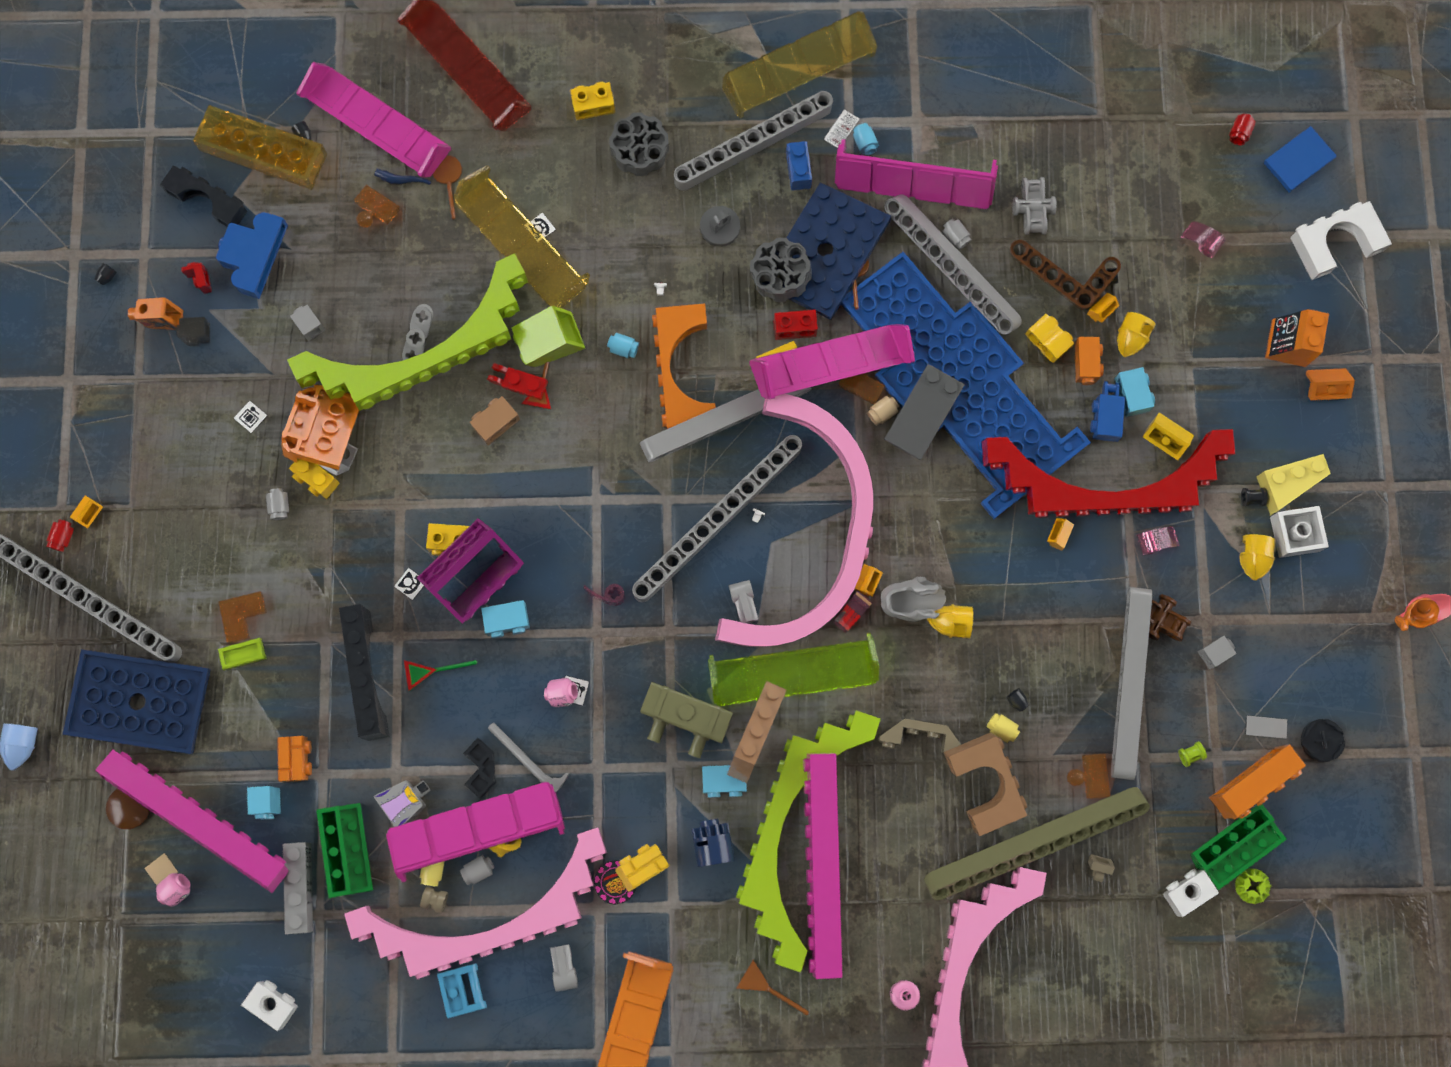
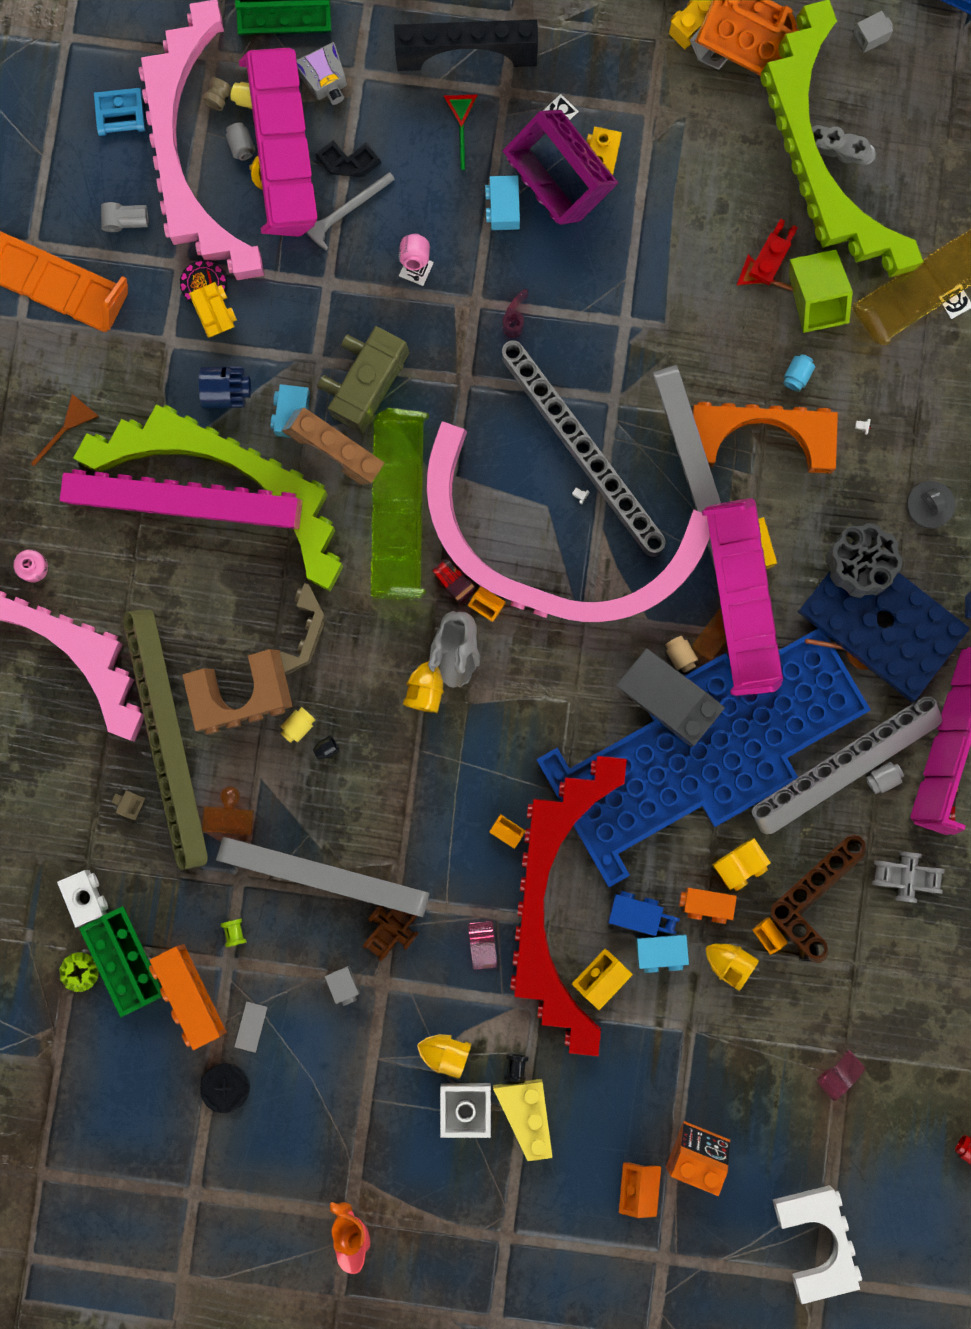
camera: 105 degrees right, 5 degrees up
medium nougat brick [470,396,520,445] -> none
light grey piece [729,580,758,624] -> none
red brick [773,310,818,340] -> none
blue tile [1263,126,1337,193] -> none

